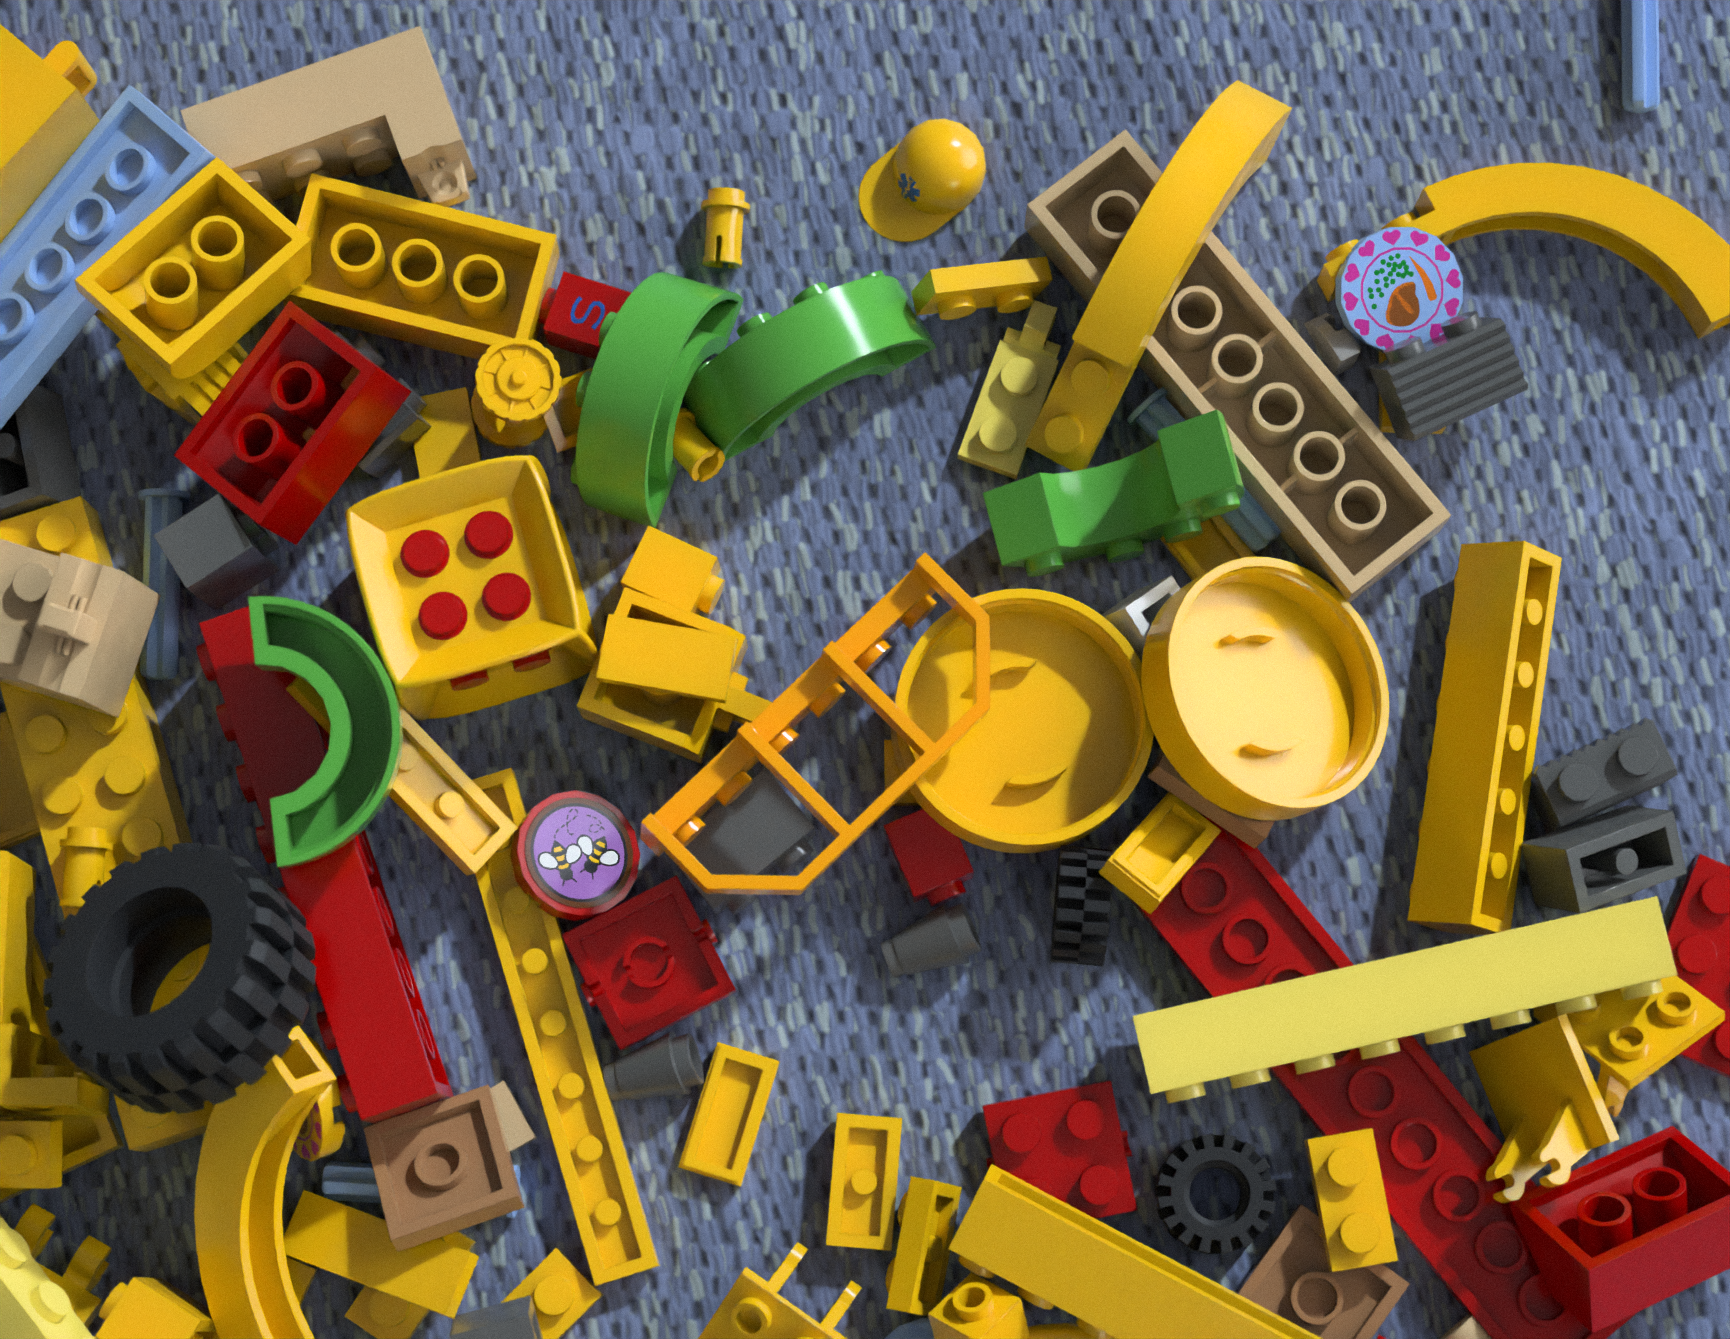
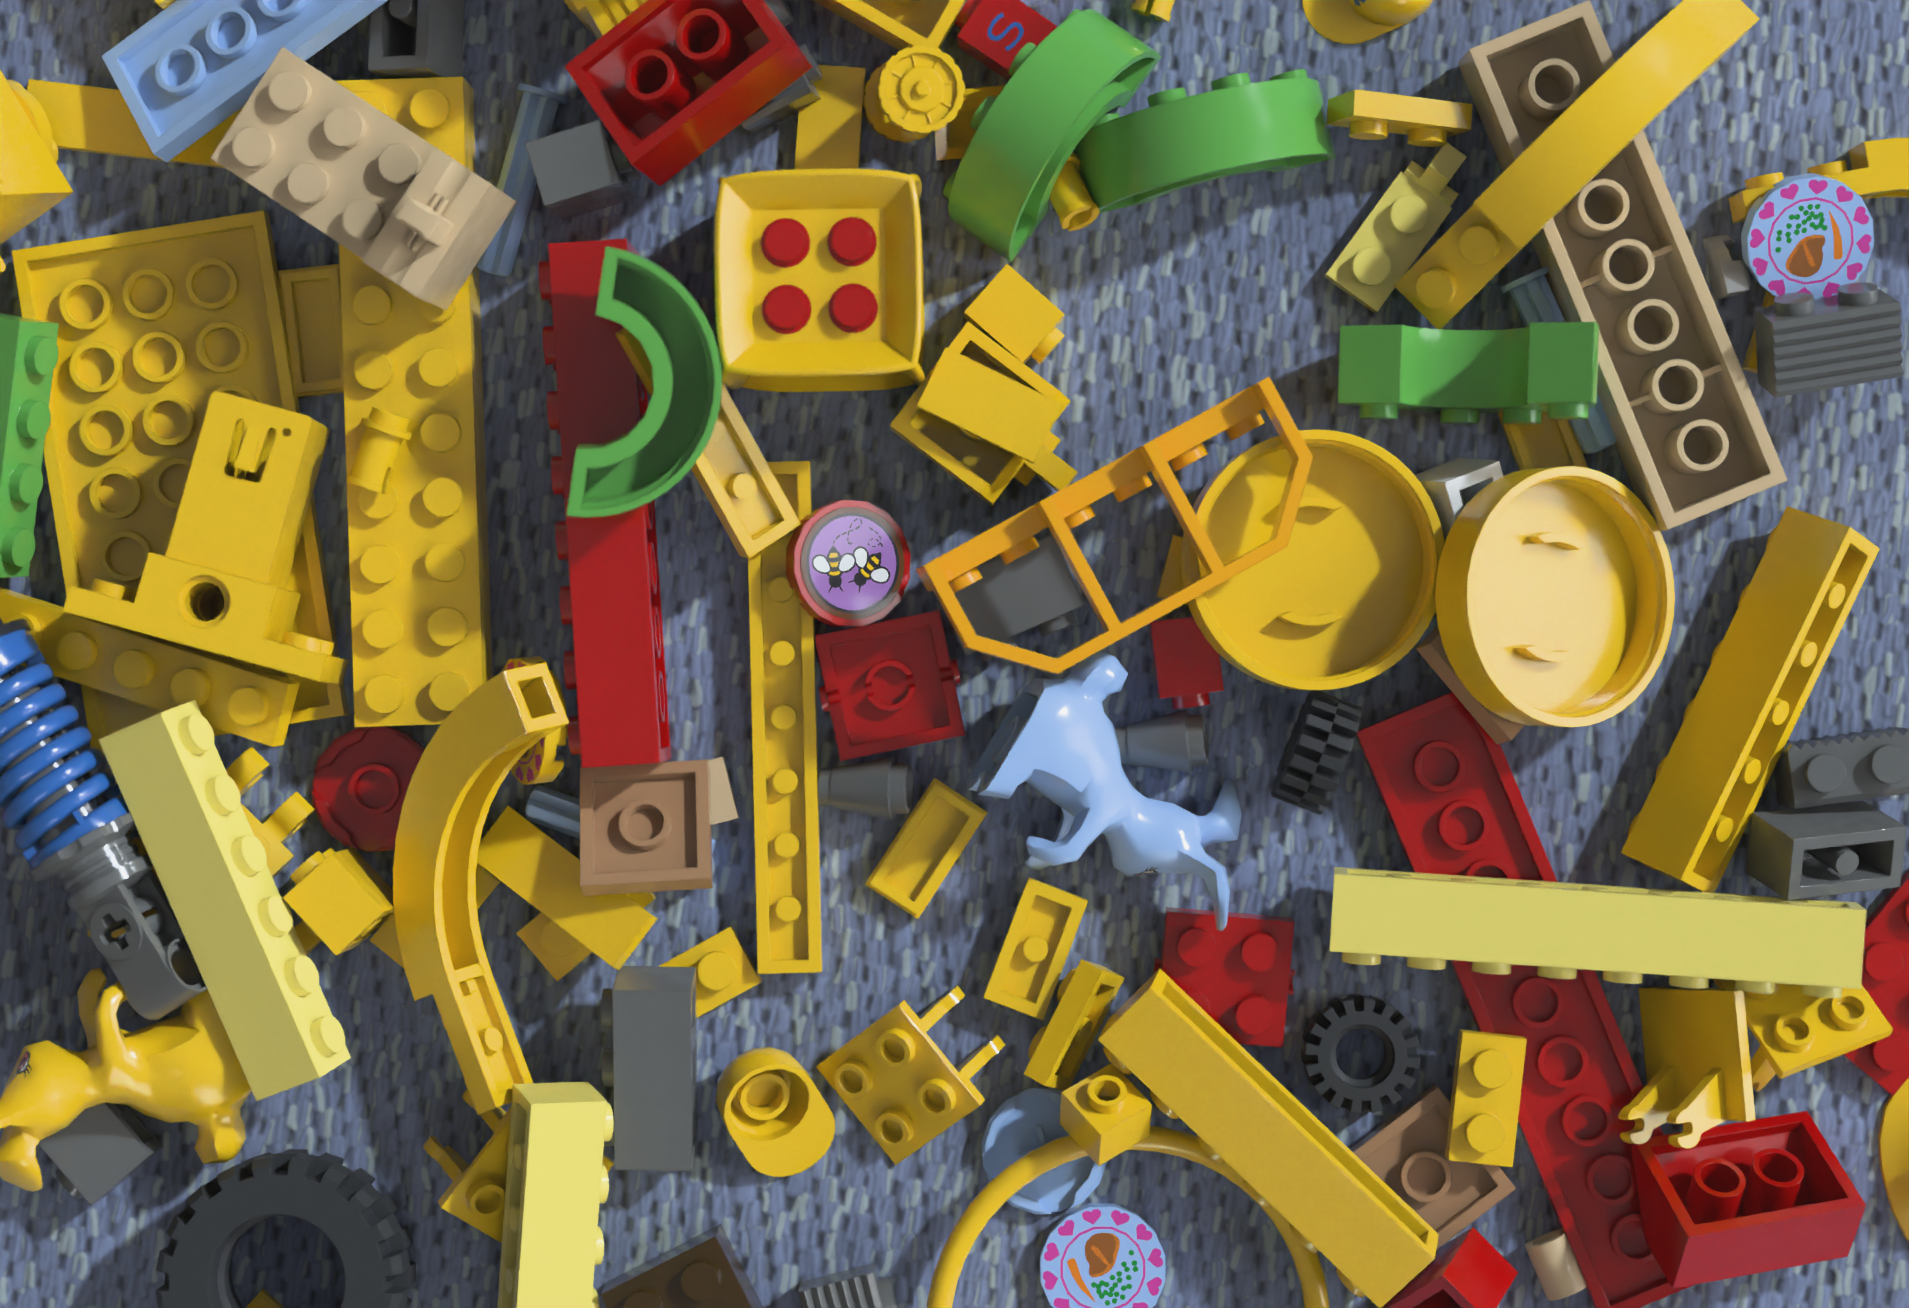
camera: 15 degrees right, 10 degrees up
black tyre [43,842,316,1114] -> none
yellow tile [1099,792,1221,915] -> none
none -> red tile [312,726,425,852]
none -> light blue animal [966,651,1242,931]

